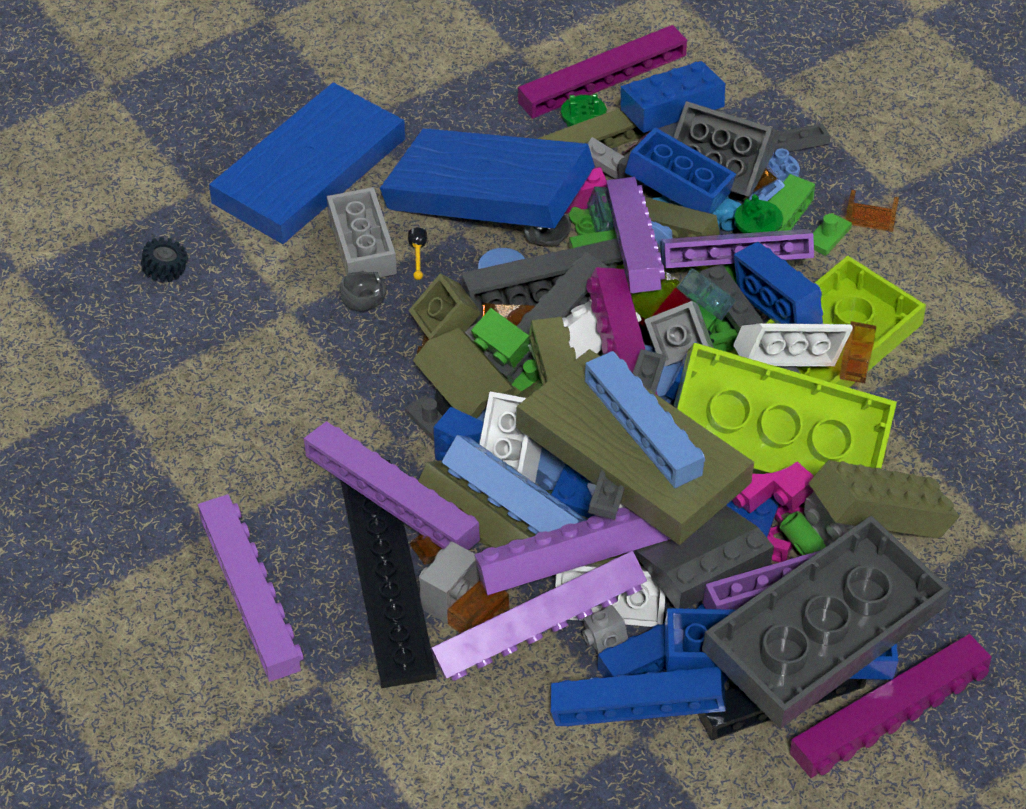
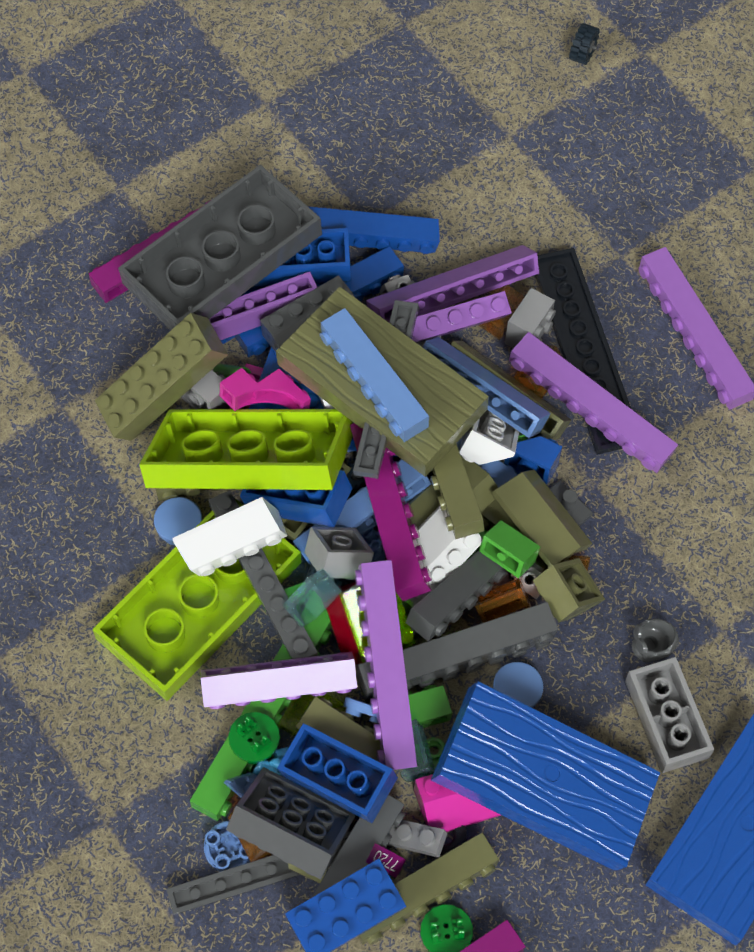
camera: 175 degrees right, 15 degrees up
hinge [408,228,427,280] -> none
blue brick [734,241,823,324] -> none
bright green tile [813,213,852,256] -> none
clear orange panel [840,321,876,384] -> none
clear orange panel [846,190,899,232] -> none

